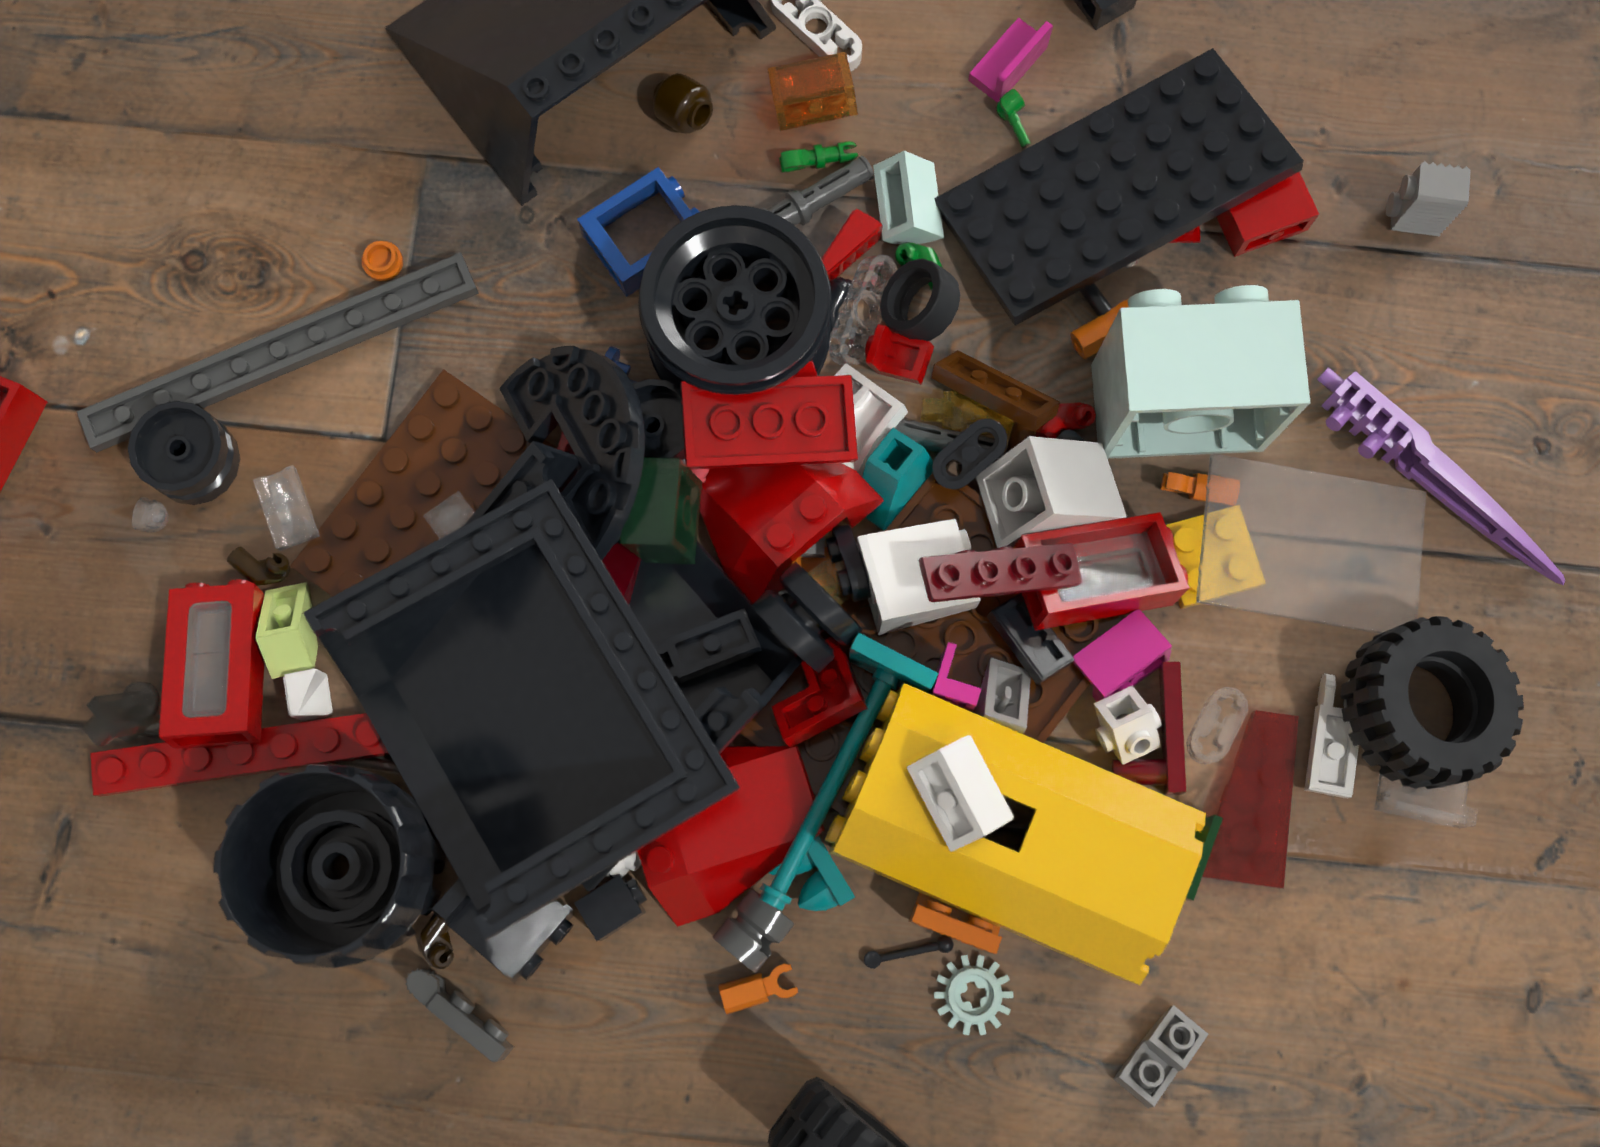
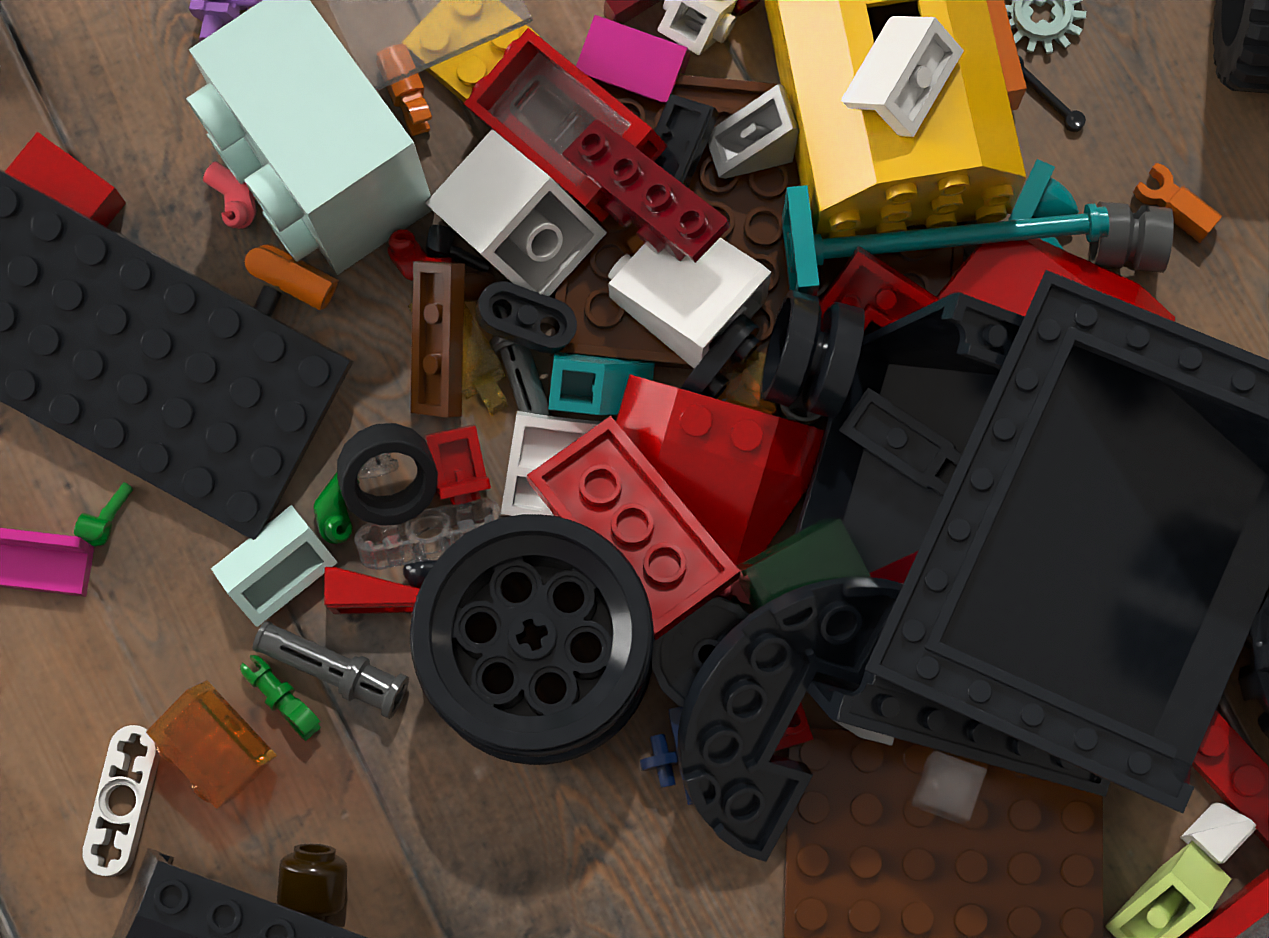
camera: 120 degrees left, 0 degrees up
blue window [577,167,699,297] -> none
dark pink panel [930,642,981,712] -> none

